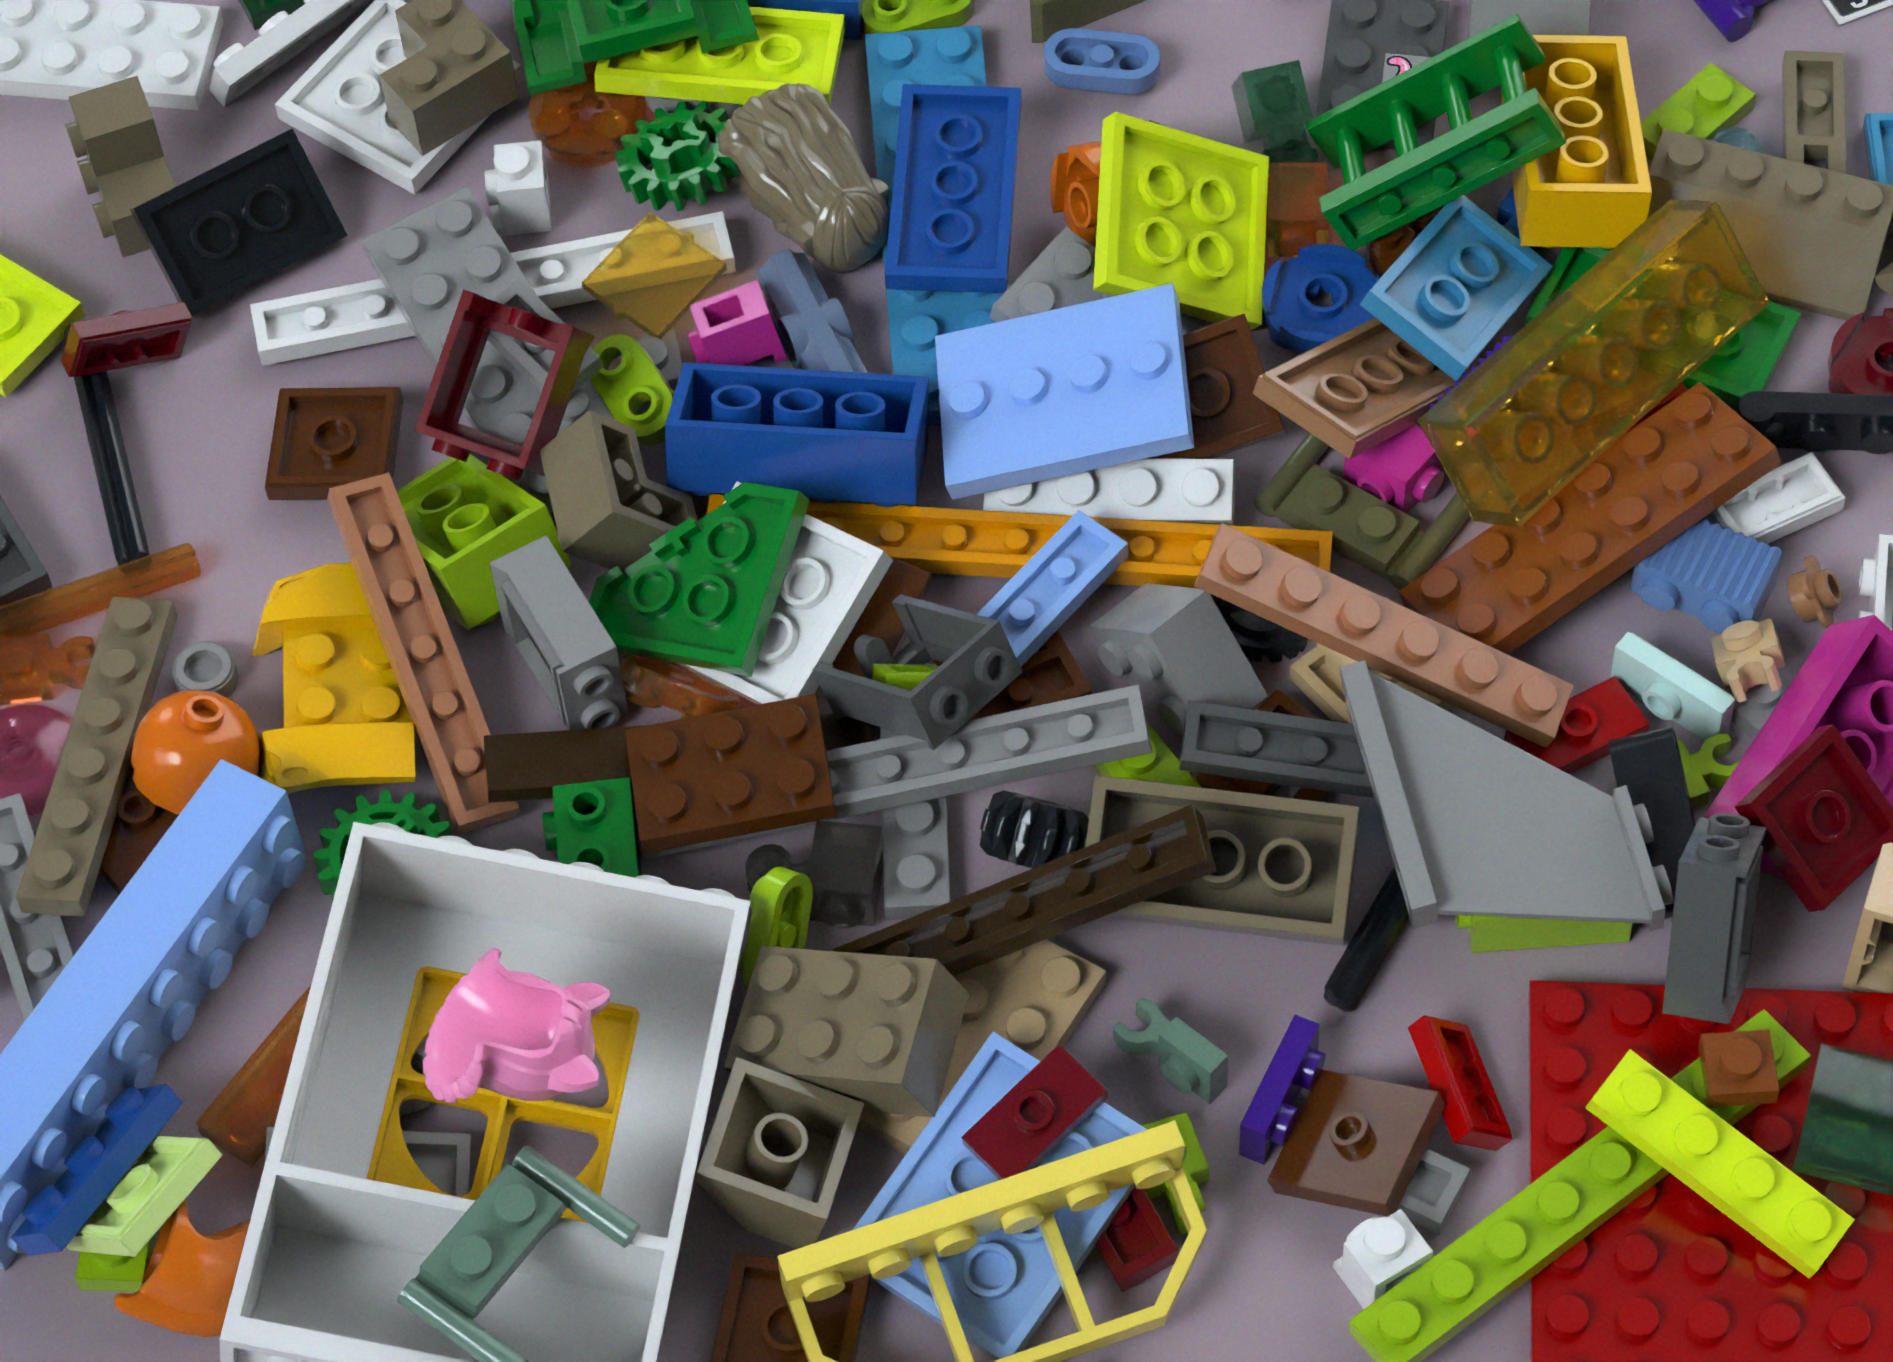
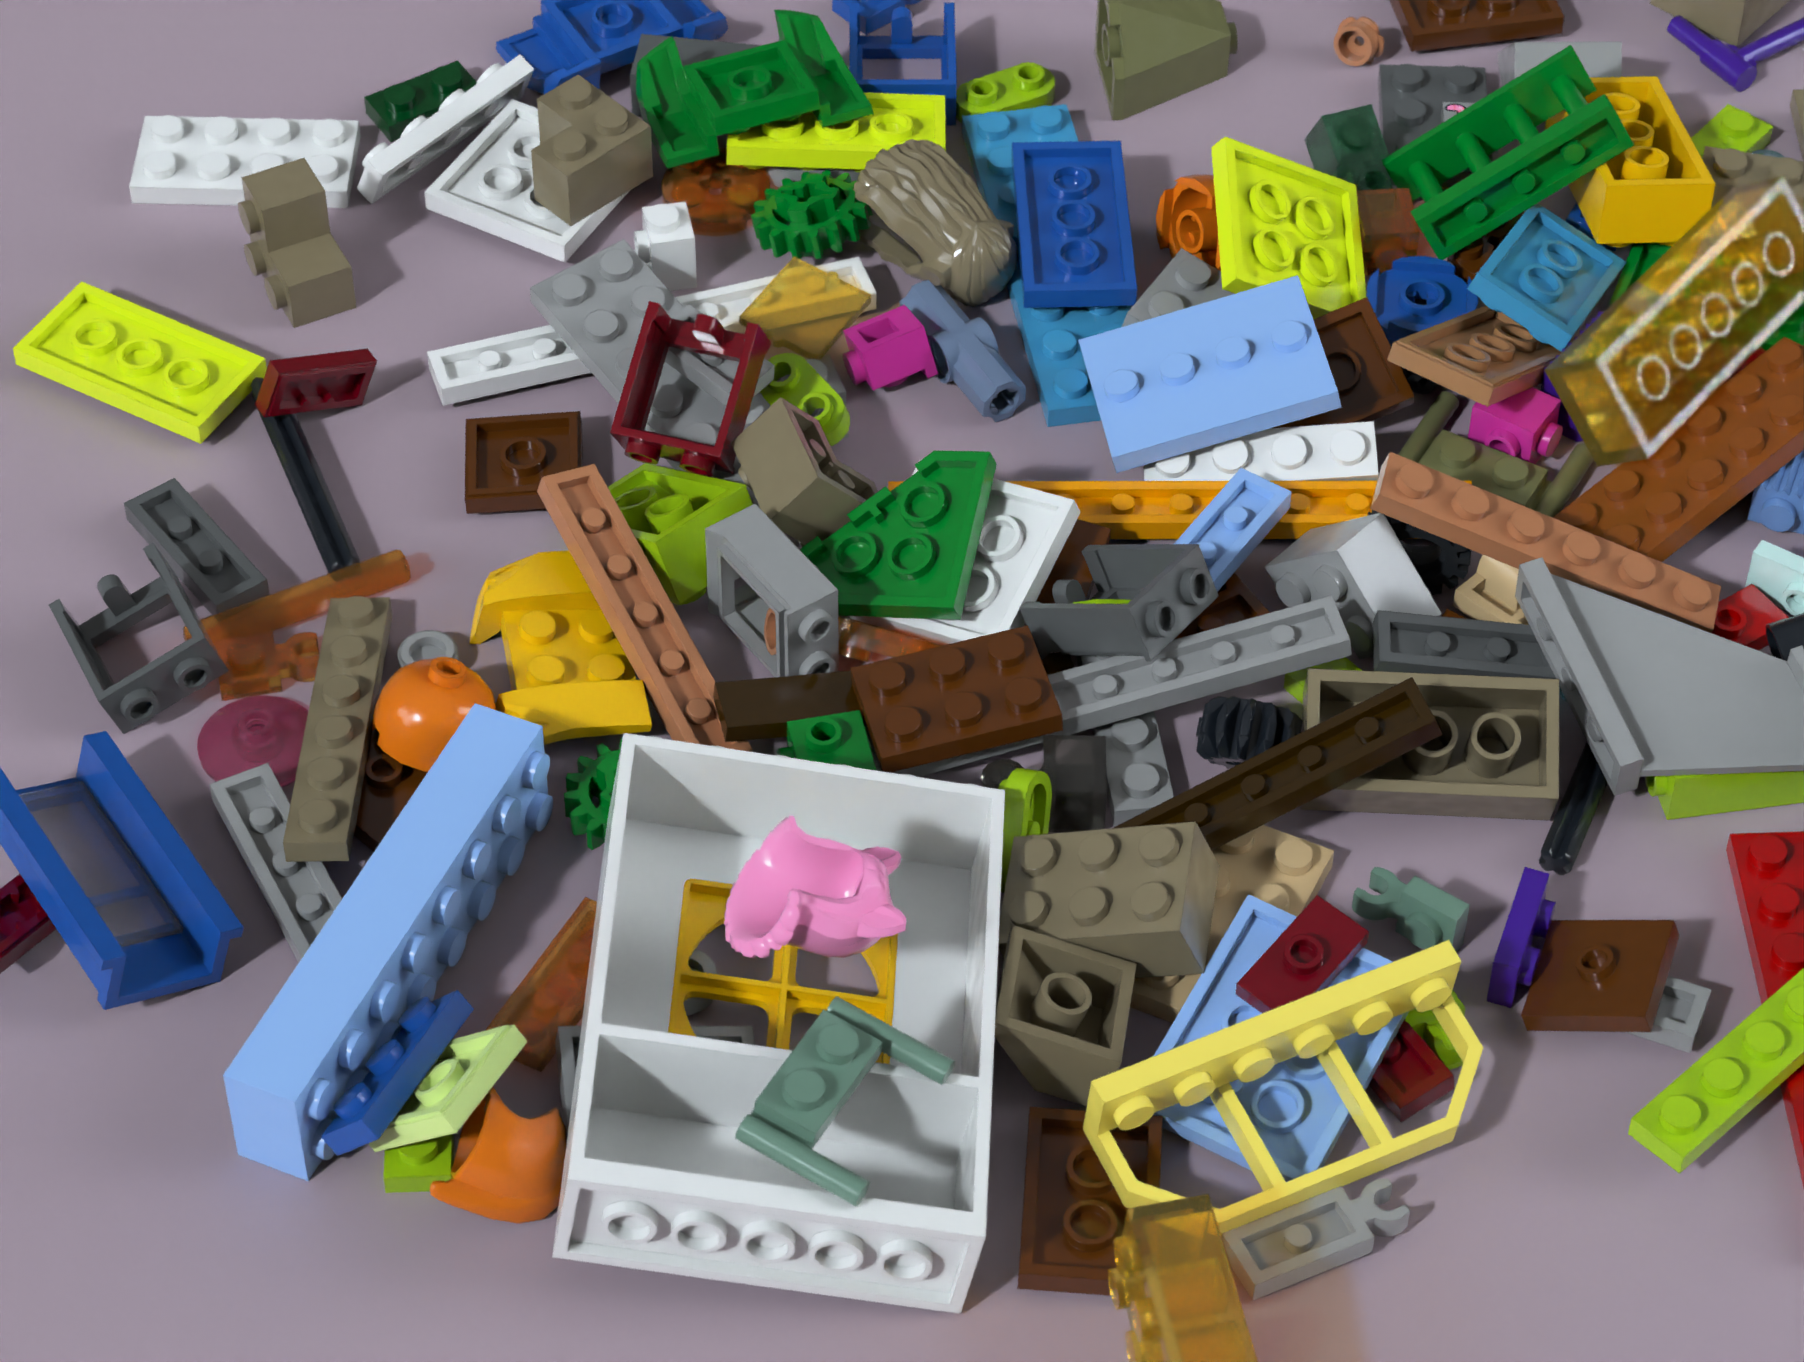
camera: 10 degrees left, 10 degrees down
black plate [130,128,348,316] -> none
blue brick [665,362,929,507] -> none
medium blue plate [1043,28,1160,94] -> none
white brick [1333,1209,1433,1309] -> none
red plate [1408,1015,1513,1151] -> none

